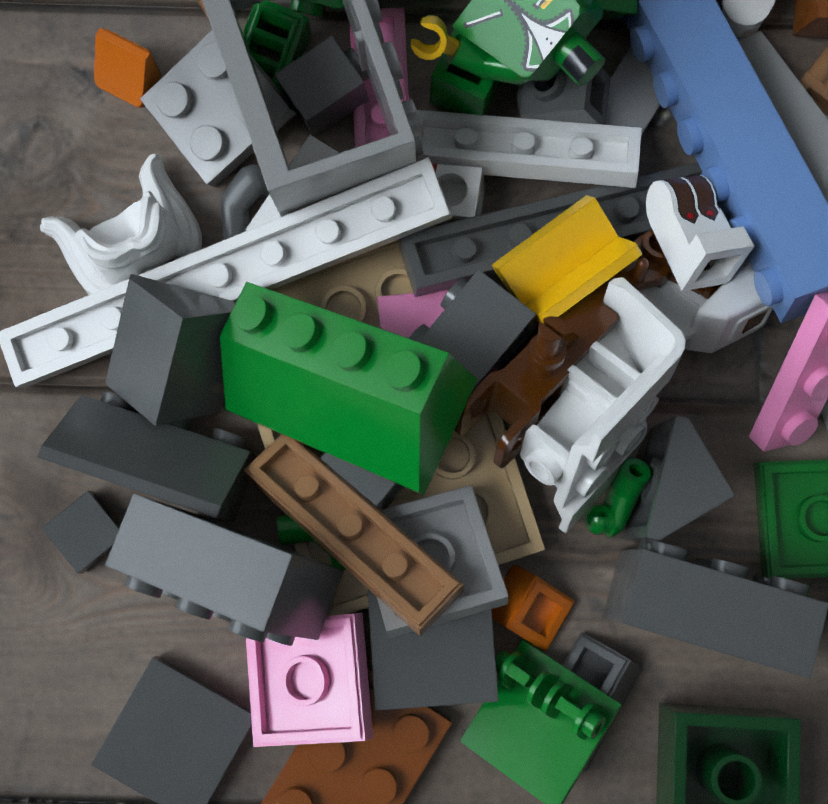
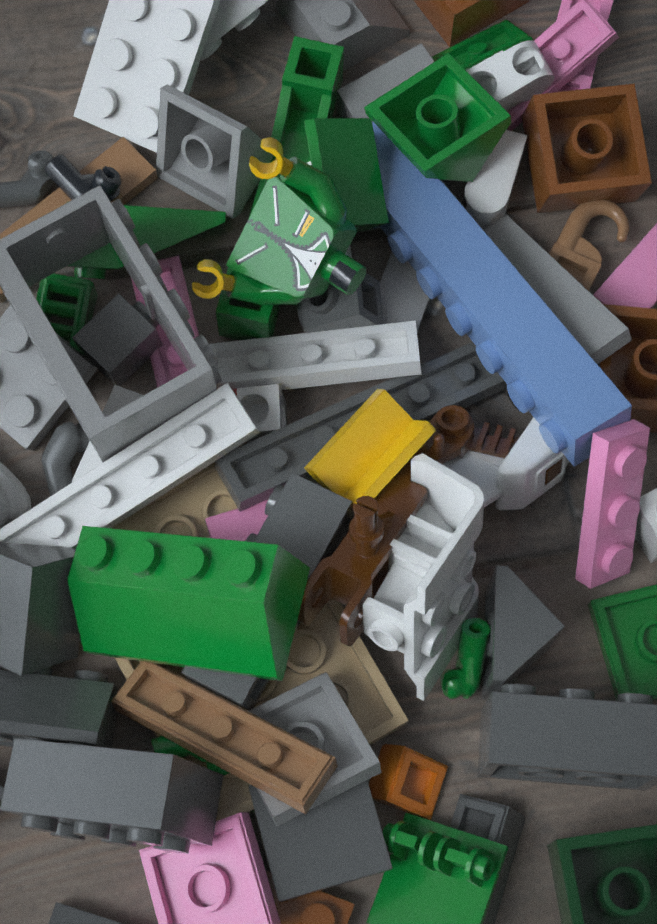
camera: 10 degrees left, 10 degrees down
white leg [646,175,754,291] -> none

